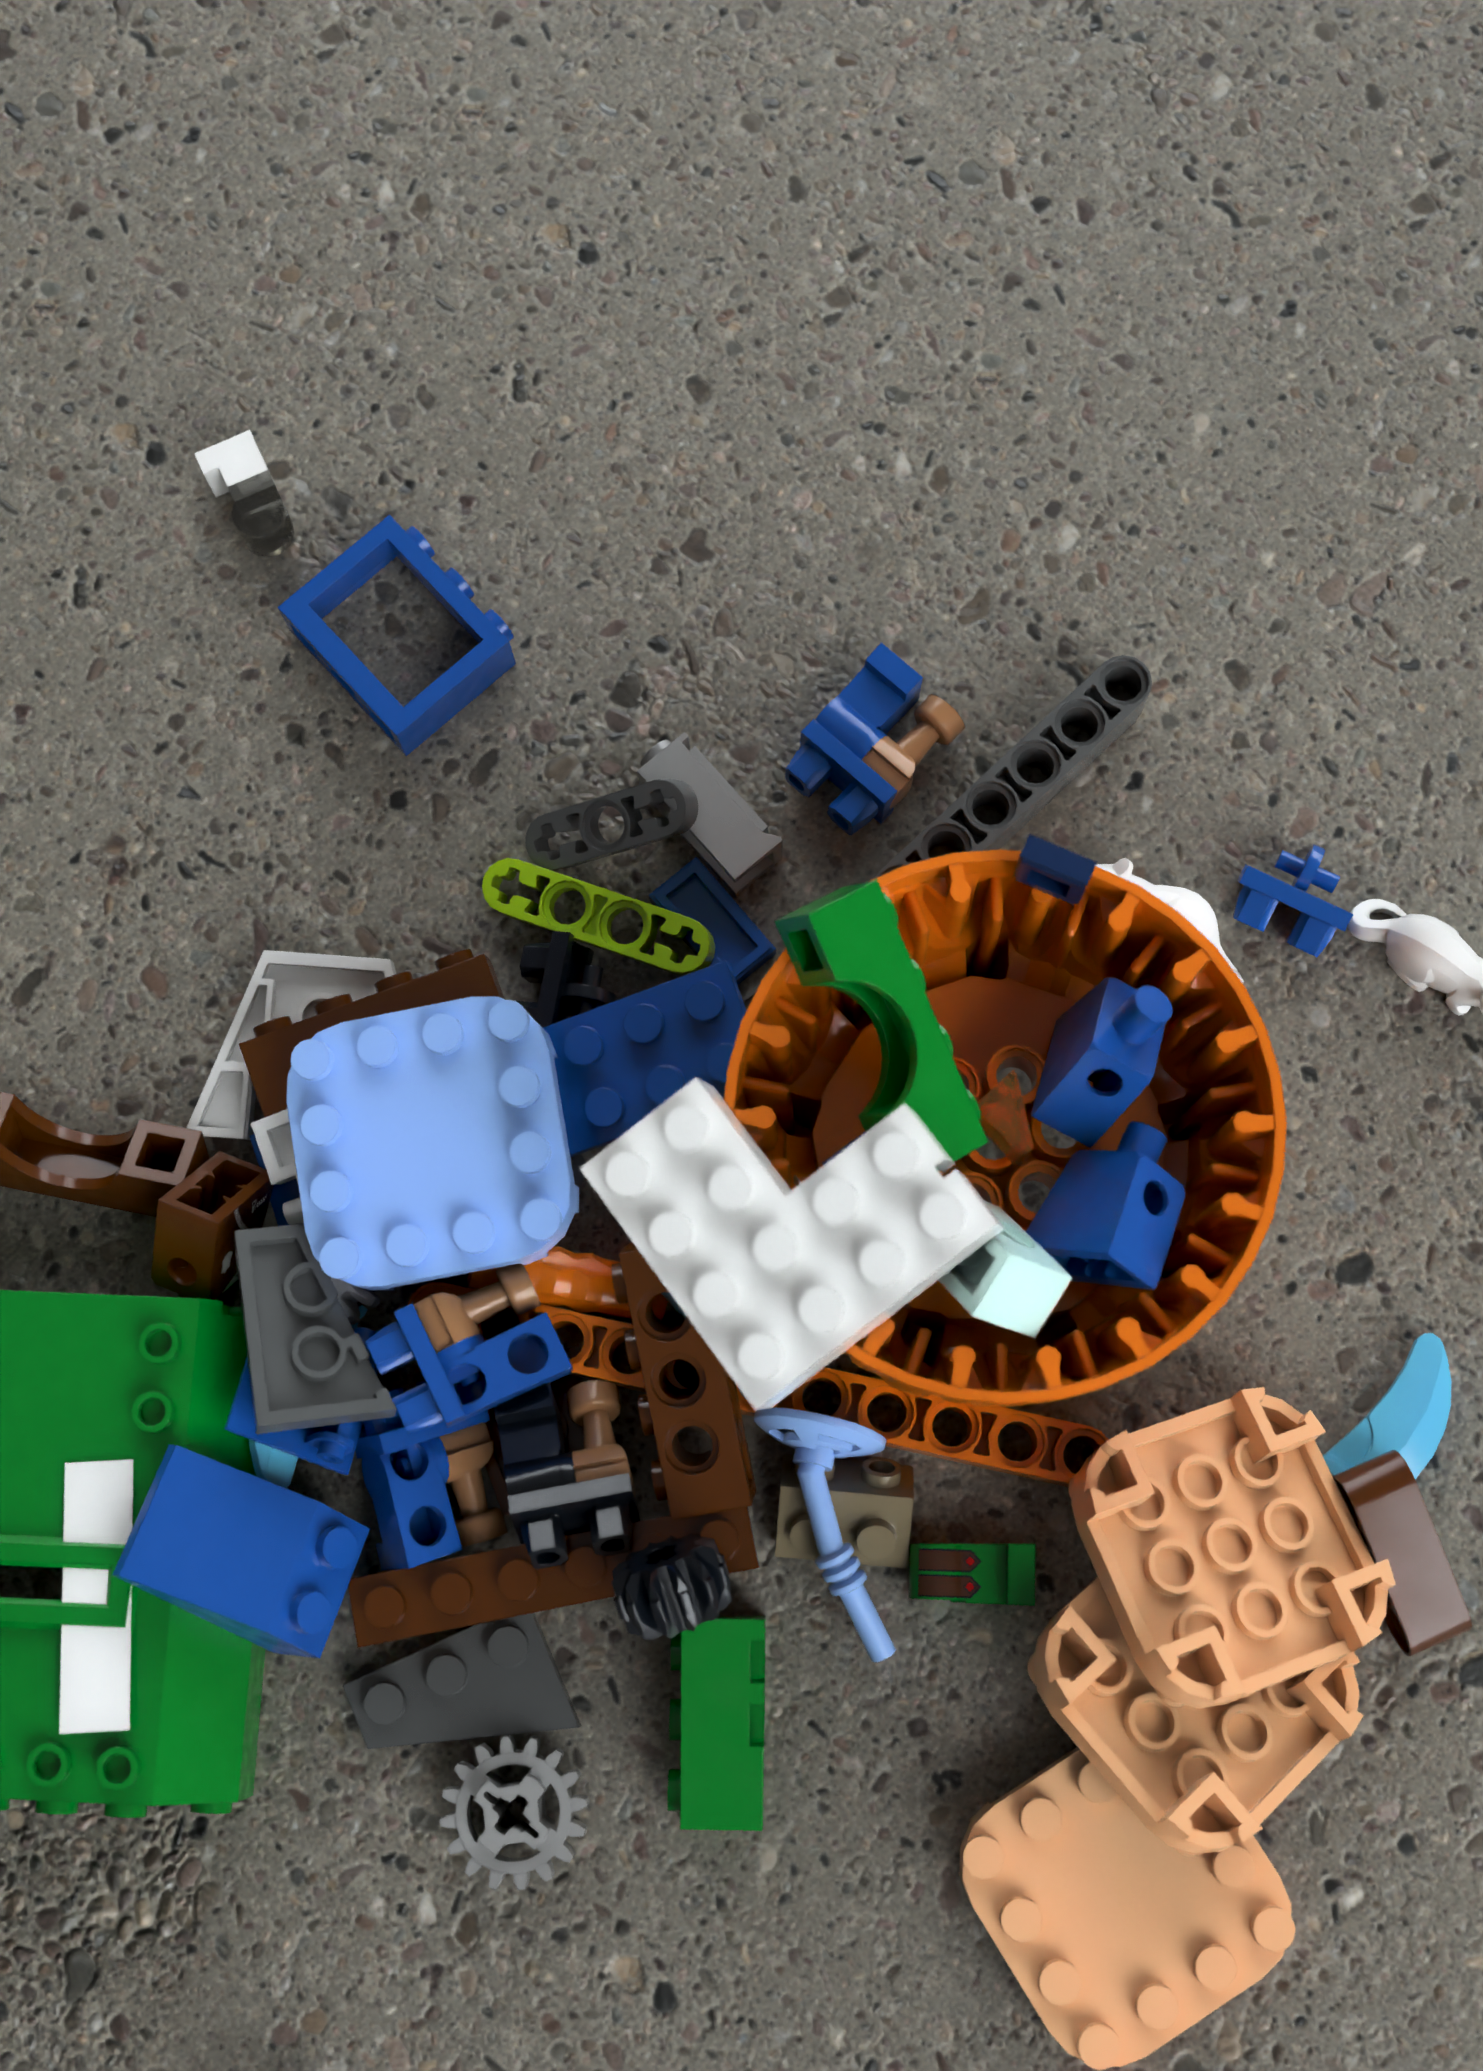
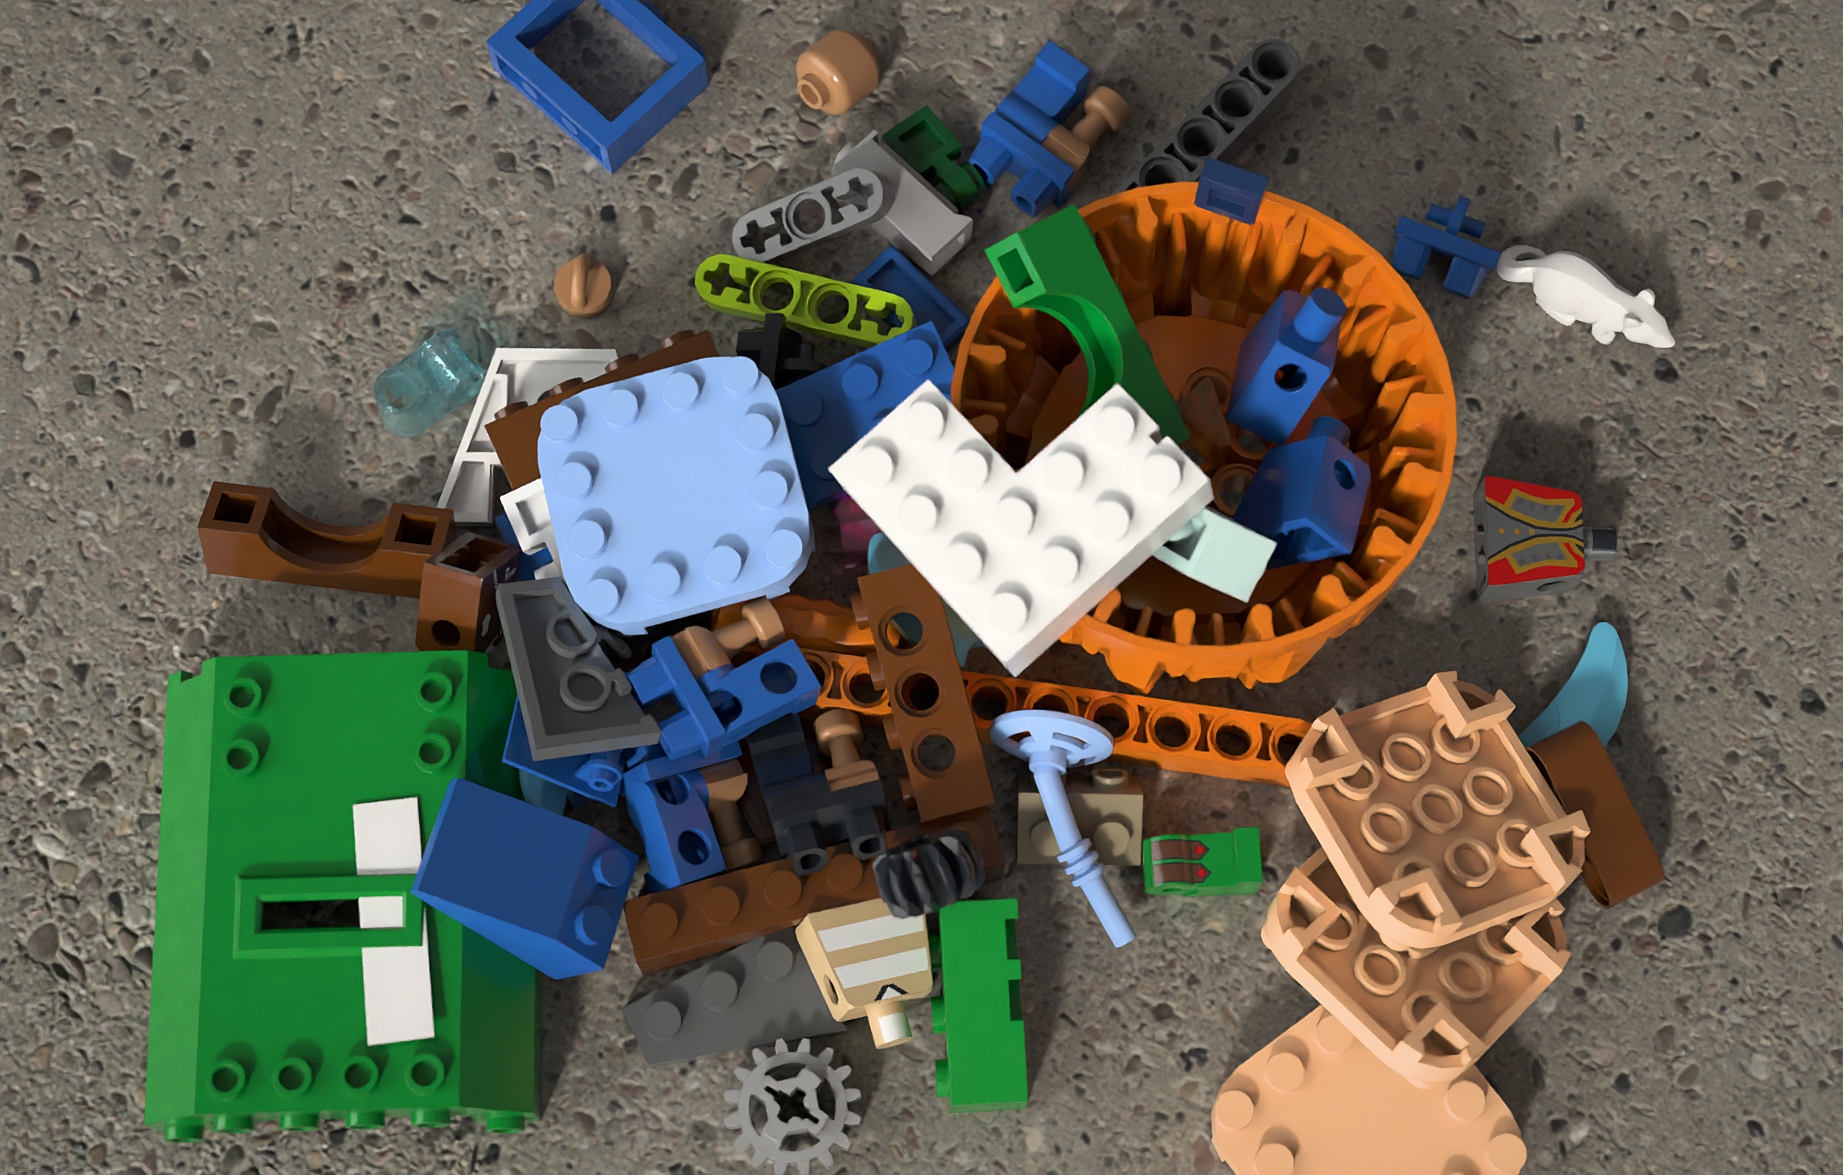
camera: 10 degrees left, 5 degrees down
none -> clear light blue piece [374,329,488,437]
none -> medium nougat tile [554,253,613,318]
none -> tan torso [795,898,933,1049]
none -> medium nougat head [796,29,880,116]
none -> dark green plate [881,105,985,215]
none -> torso [1473,476,1617,603]

